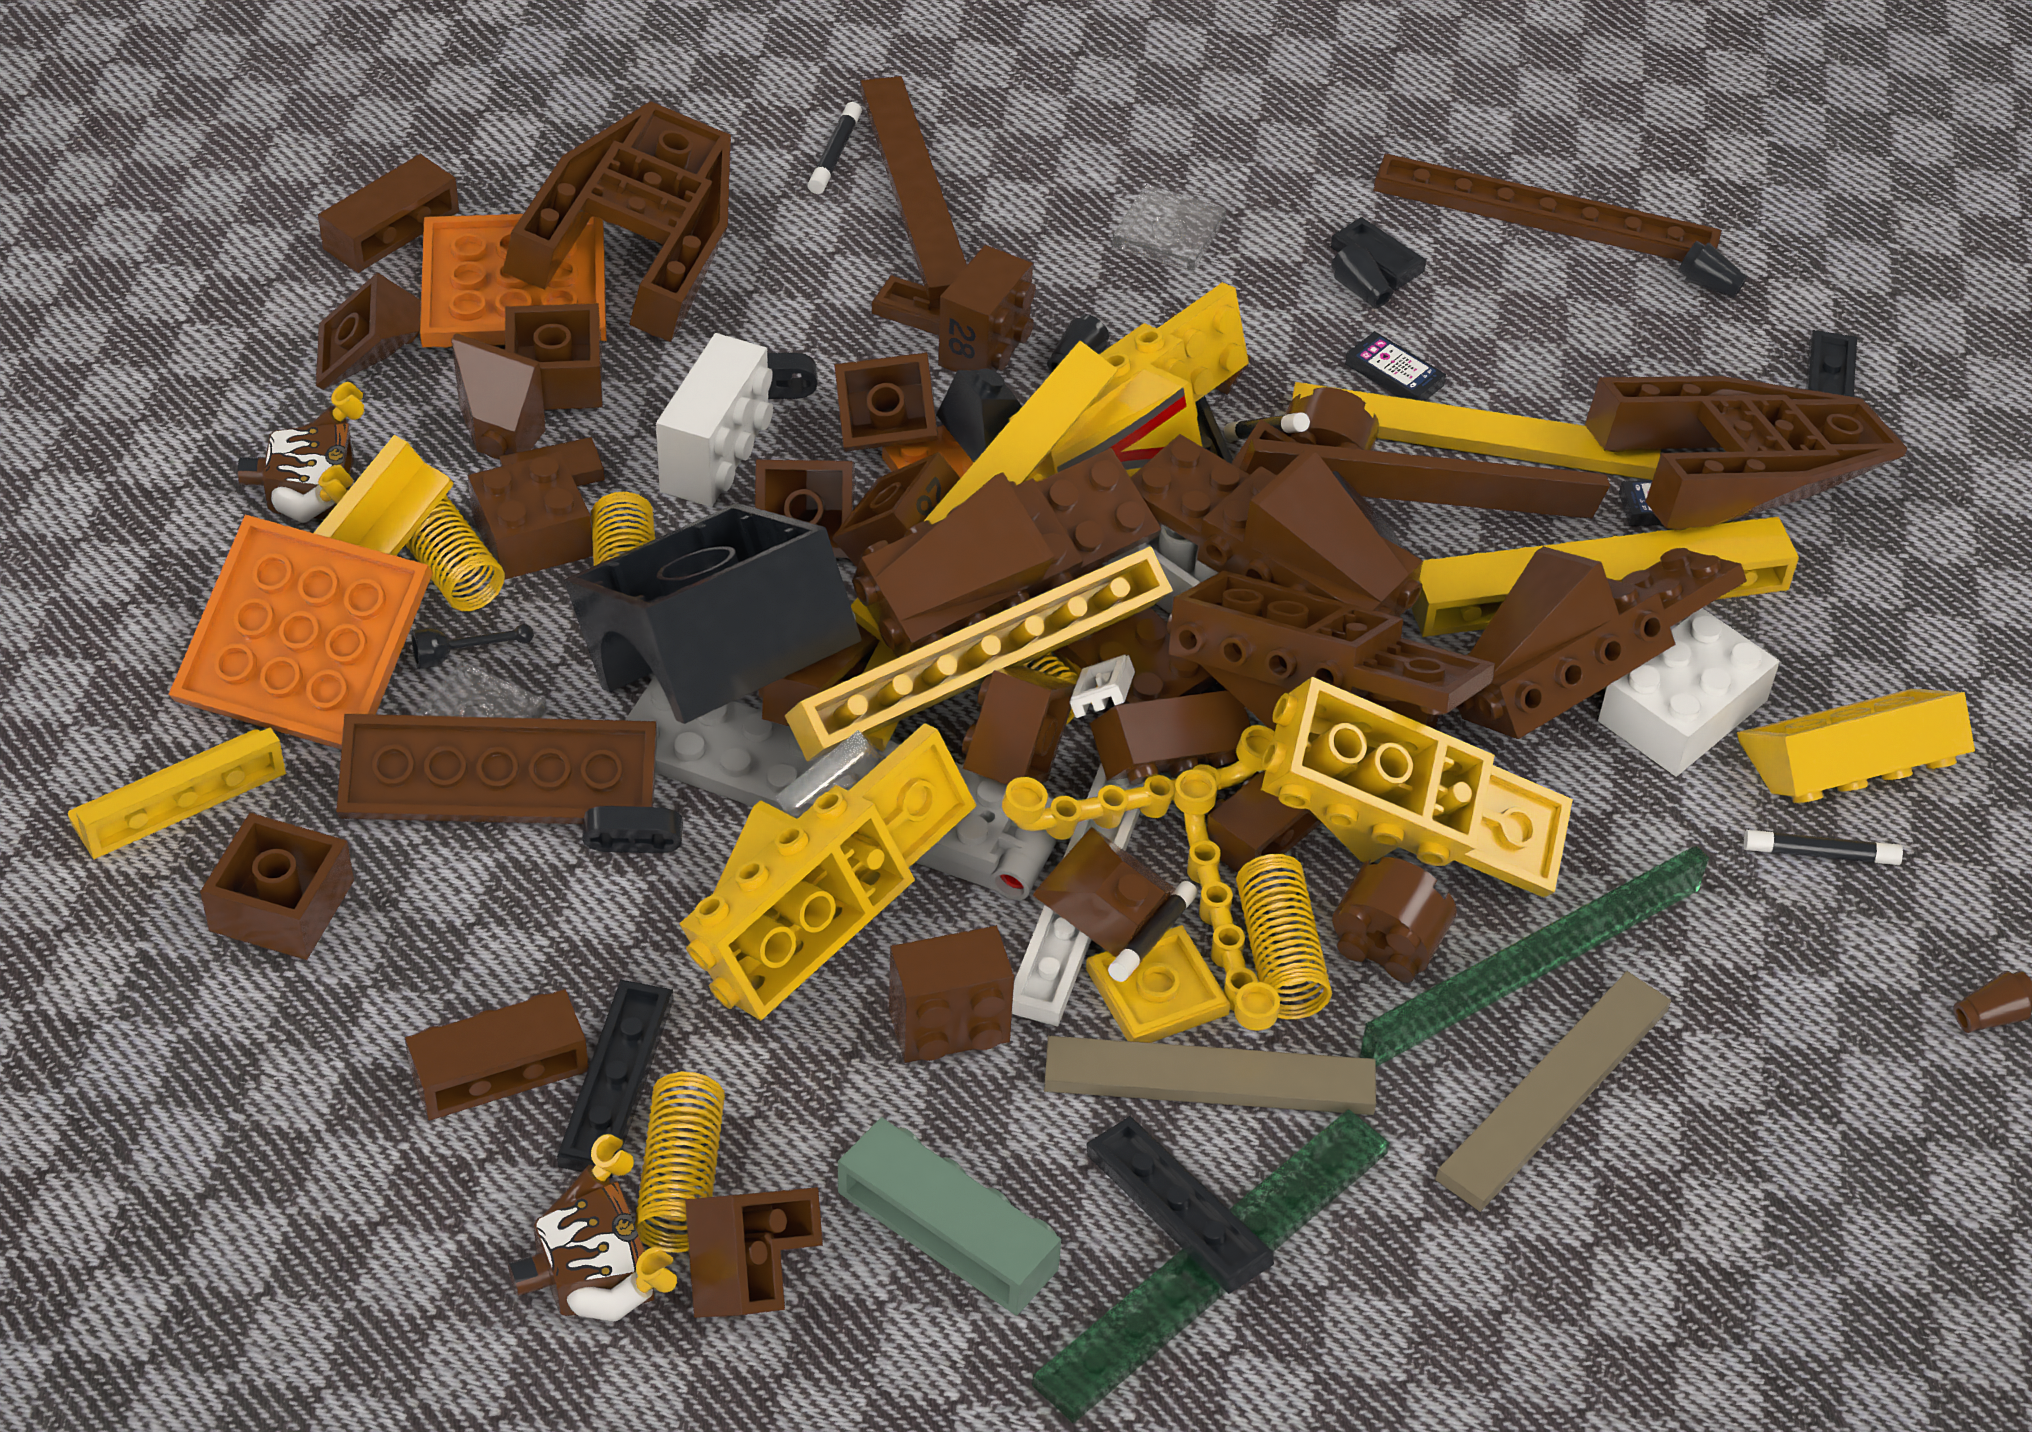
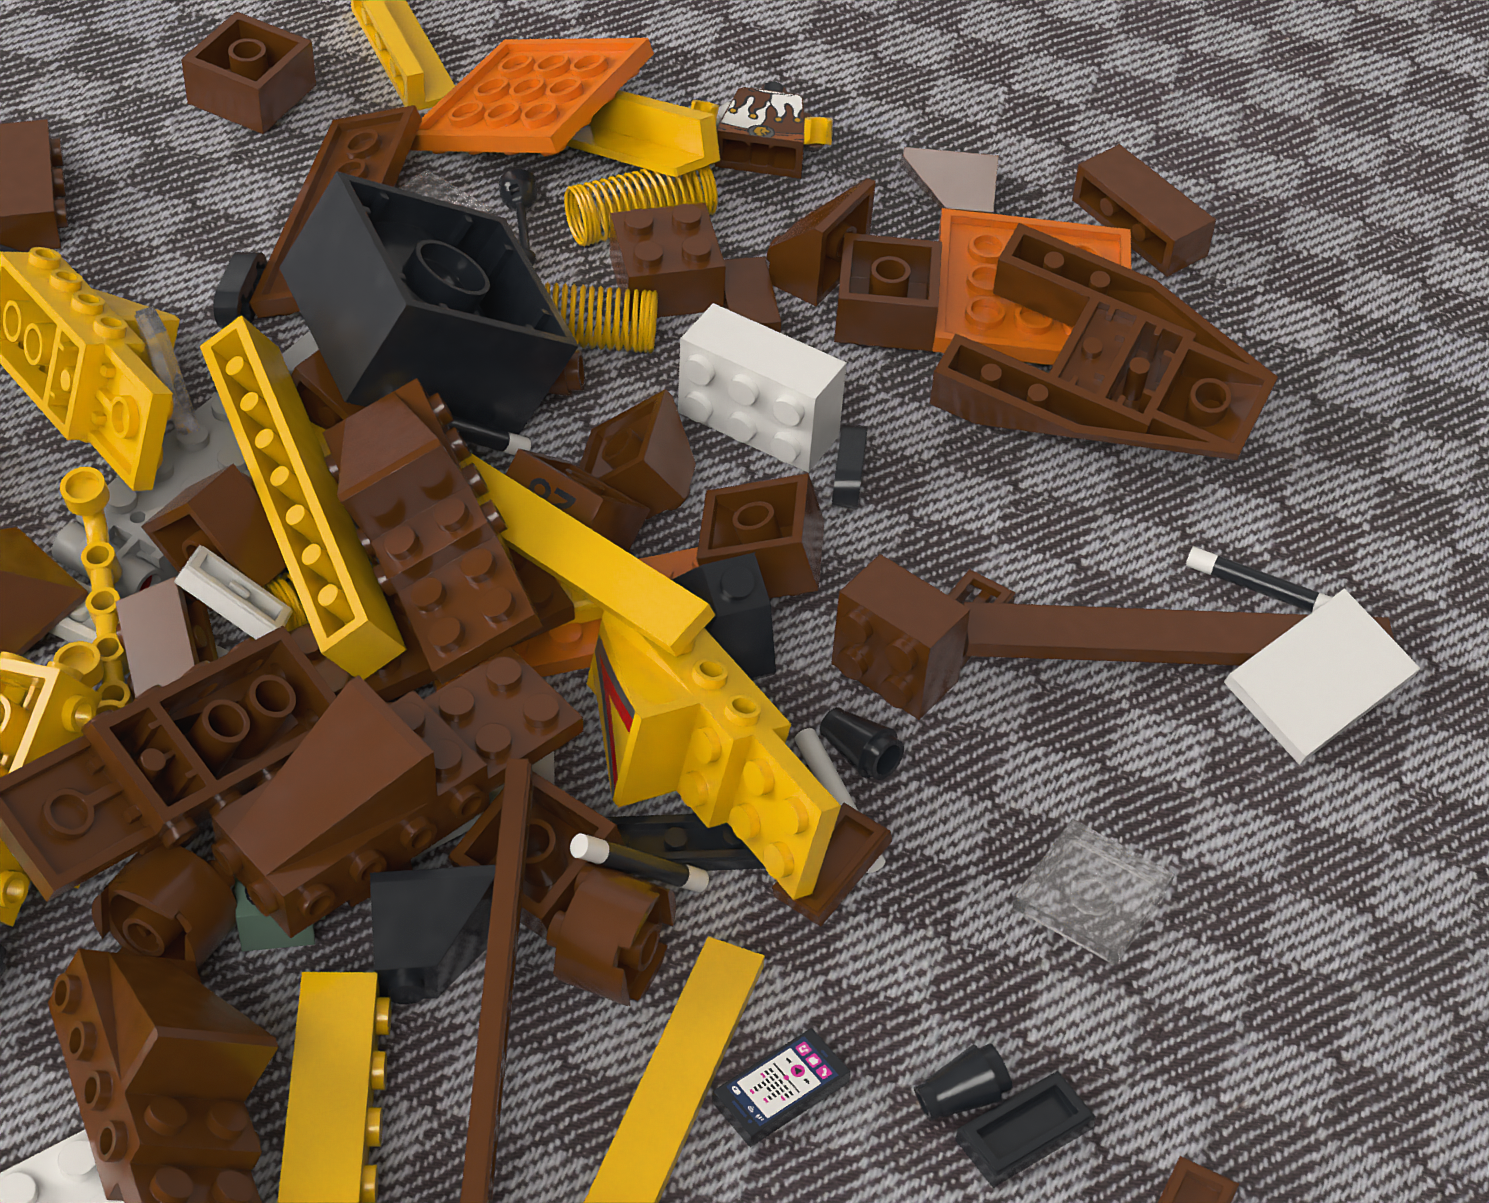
camera: 100 degrees right, 0 degrees up
none -> white tile [1224,589,1420,765]

